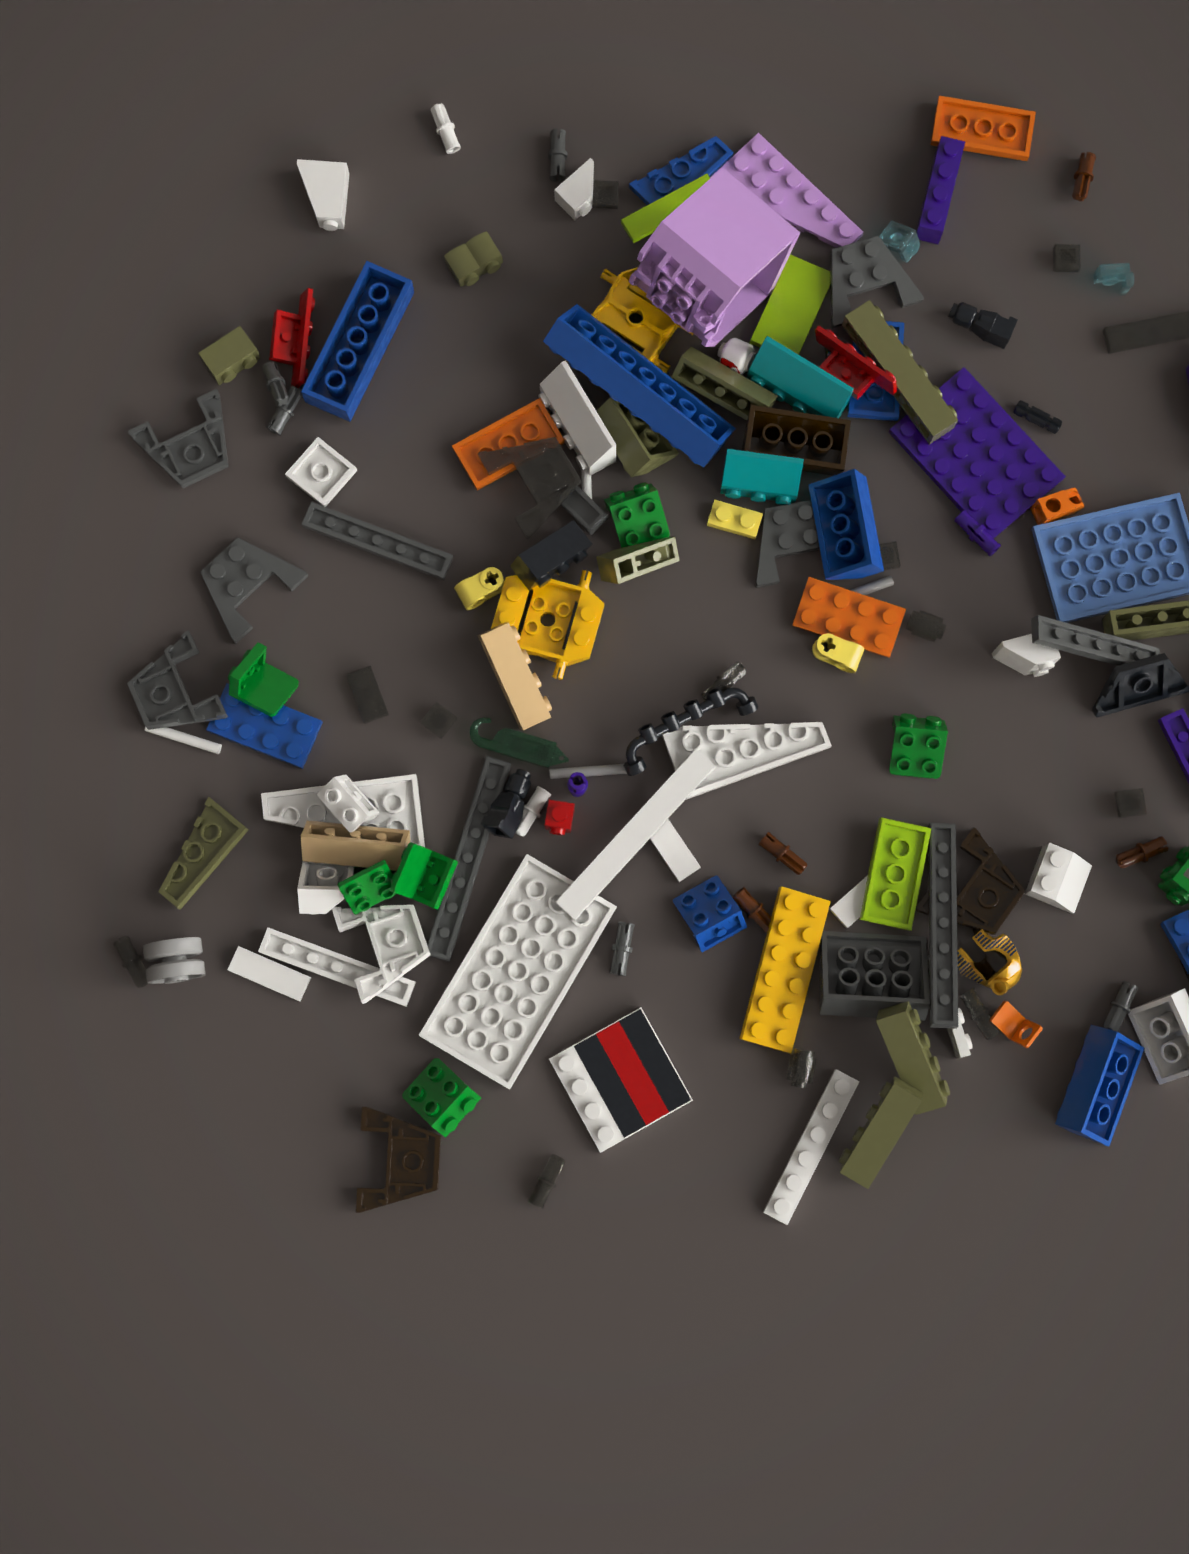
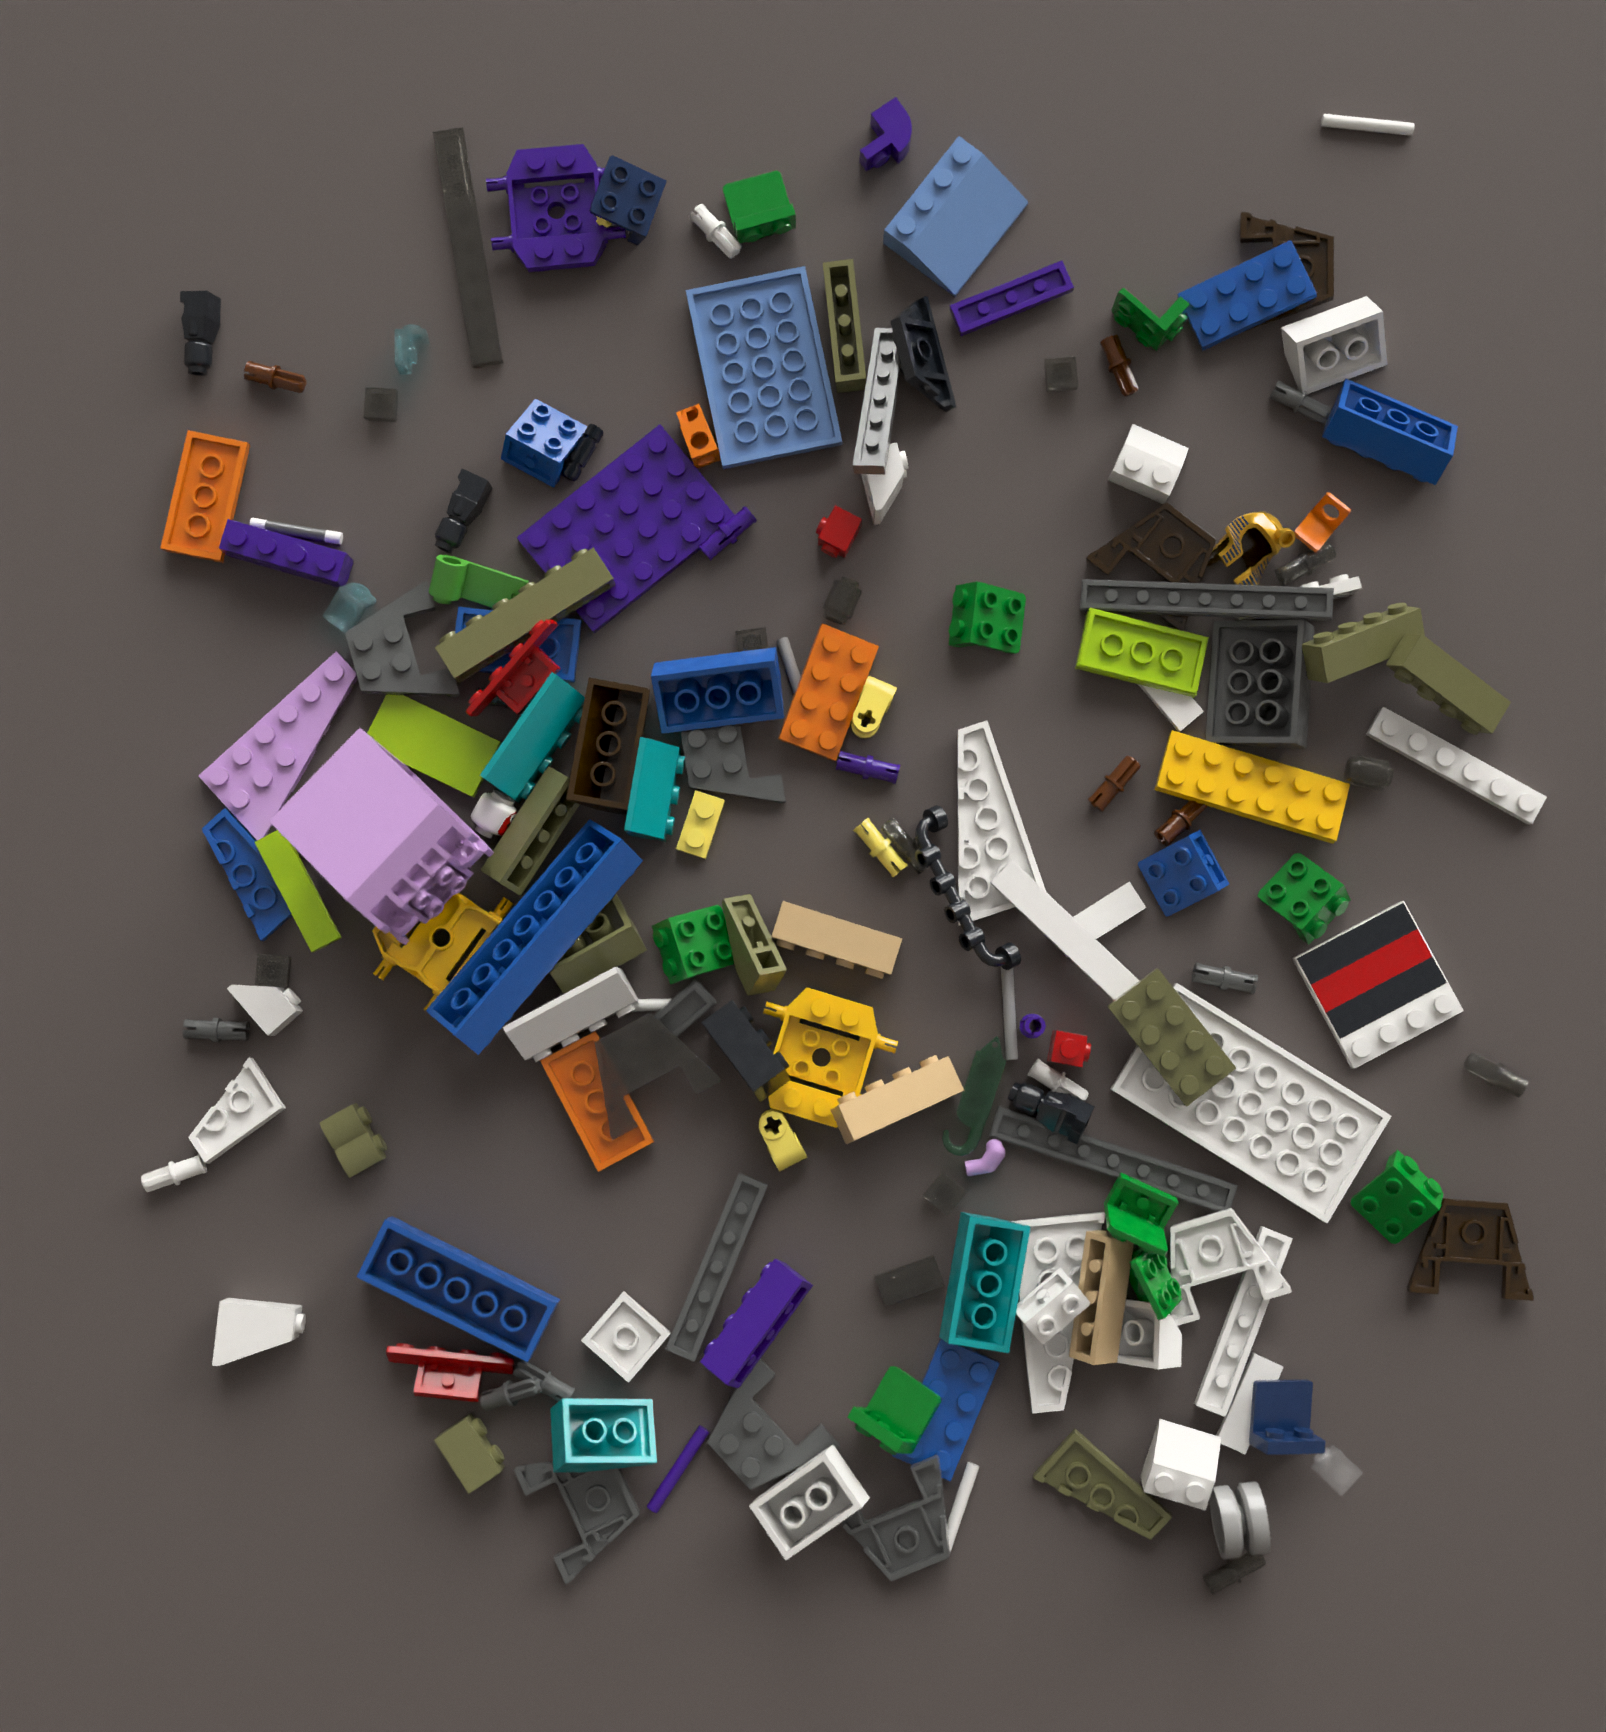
camera: 85 degrees left, 5 degrees up
none -> black piece [180,290,221,376]
none -> white wing [188,1057,286,1164]
none -> dark grey bar [250,518,343,545]
none -> bright green door [429,555,529,608]
none -> blue bracket [501,399,587,488]
none -> teal slope [550,1398,657,1472]
none -> dark purple bar [647,1425,710,1513]
none -> dark purple brick [700,1259,813,1389]
none -> white brick [749,1444,870,1560]
none -> tan brick [771,901,902,979]
none -> red brick [815,505,862,558]
none -> dark purple pin [836,750,900,784]
none -> light yellow pin [853,818,908,877]
none -> teal slope [939,1212,1031,1353]
none -> lavender arm [964,1139,1005,1177]
none -> olive plate [1107,968,1236,1107]
none -> white slope [1140,1419,1221,1510]
none -> dark blue bracket [1249,1380,1326,1455]
none -> green bracket [1258,853,1351,945]
none -> clear bracket [1311,1444,1363,1496]

